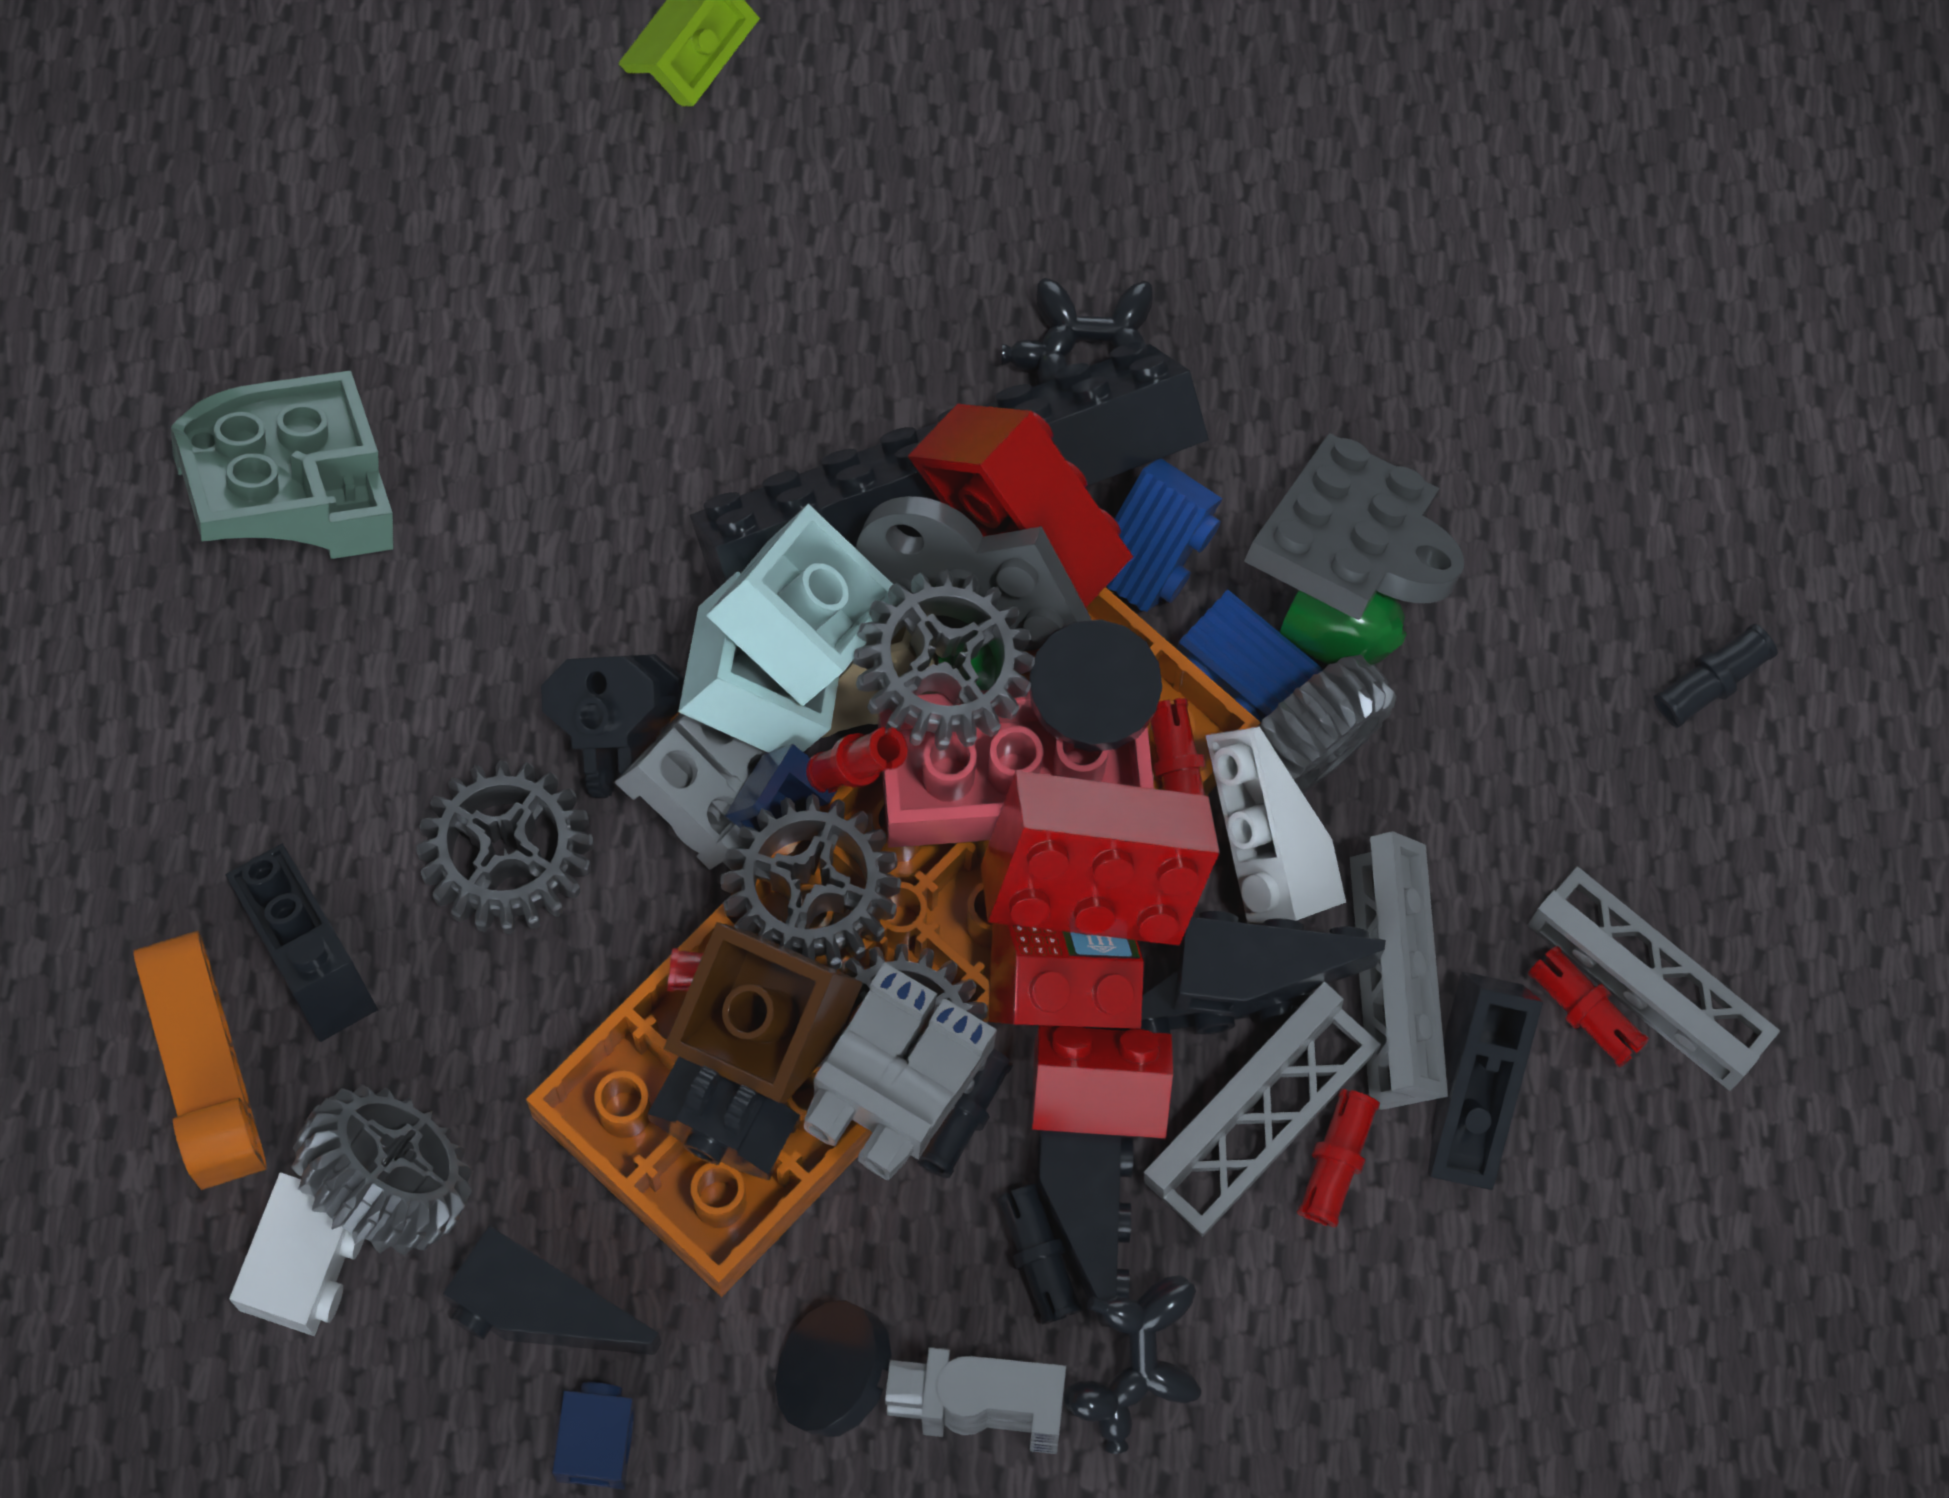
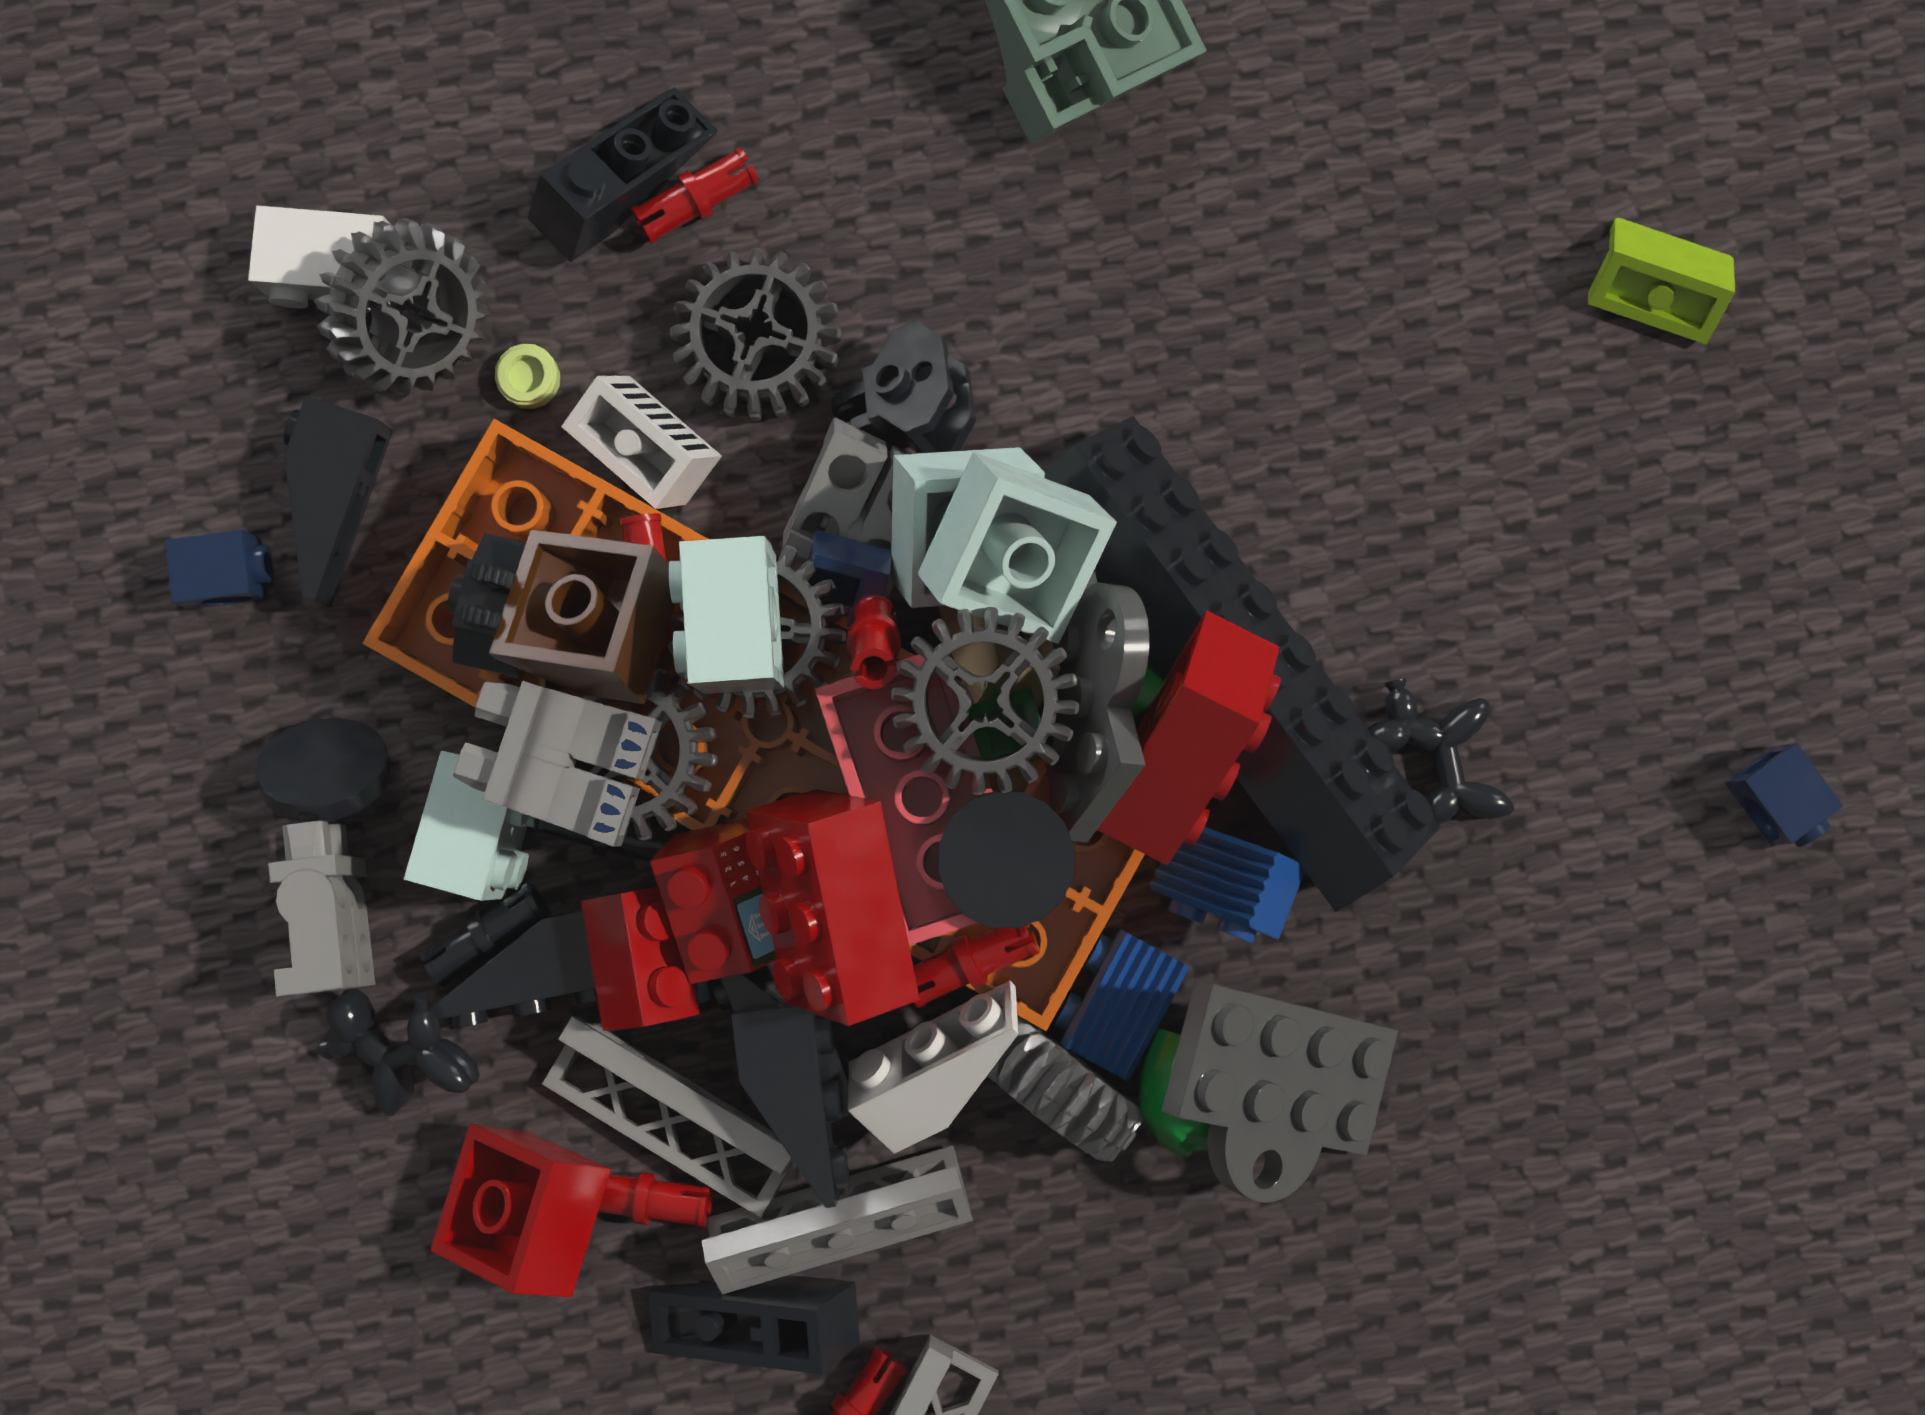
camera: 80 degrees right, 15 degrees up
orange beam [134,930,267,1190] -> none
none -> light aqua brick [404,751,540,901]
none -> red brick [430,1123,611,1298]
none -> yellowish green tile [495,344,560,409]
none -> white brick [561,376,722,509]
none -> red pin [631,147,759,245]
none -> light aqua brick [669,536,784,694]
none -> dark blue brick [1725,743,1843,847]

